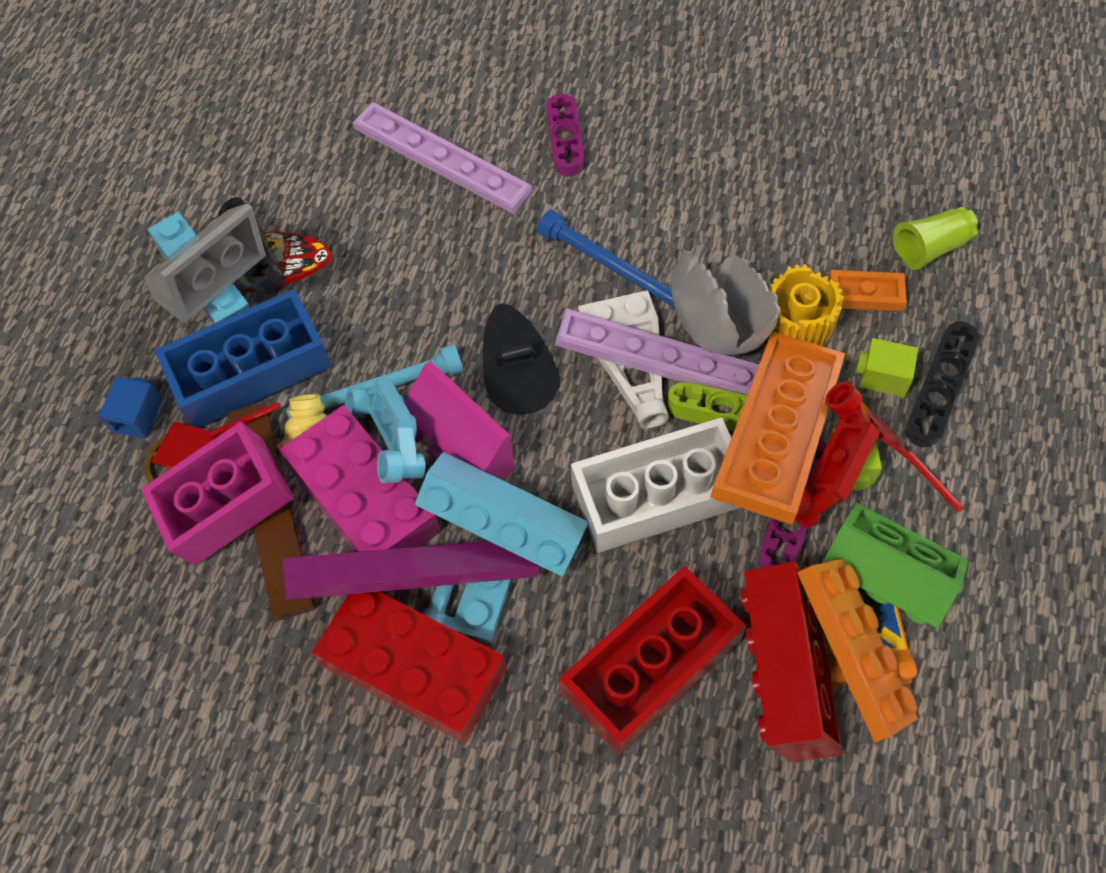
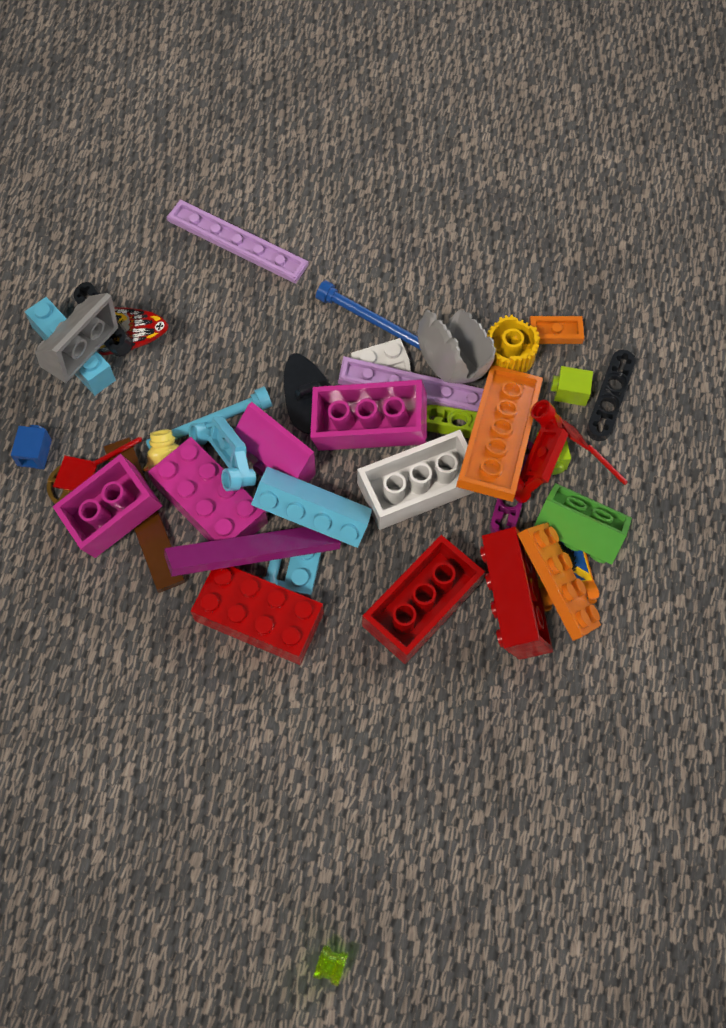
camera: 10 degrees left, 5 degrees up
blue brick [154,289,332,428] -> none
magenta beam [547,94,584,177] -> none
lime plant [893,207,978,270] -> none
none -> dark pink brick [310,380,427,451]

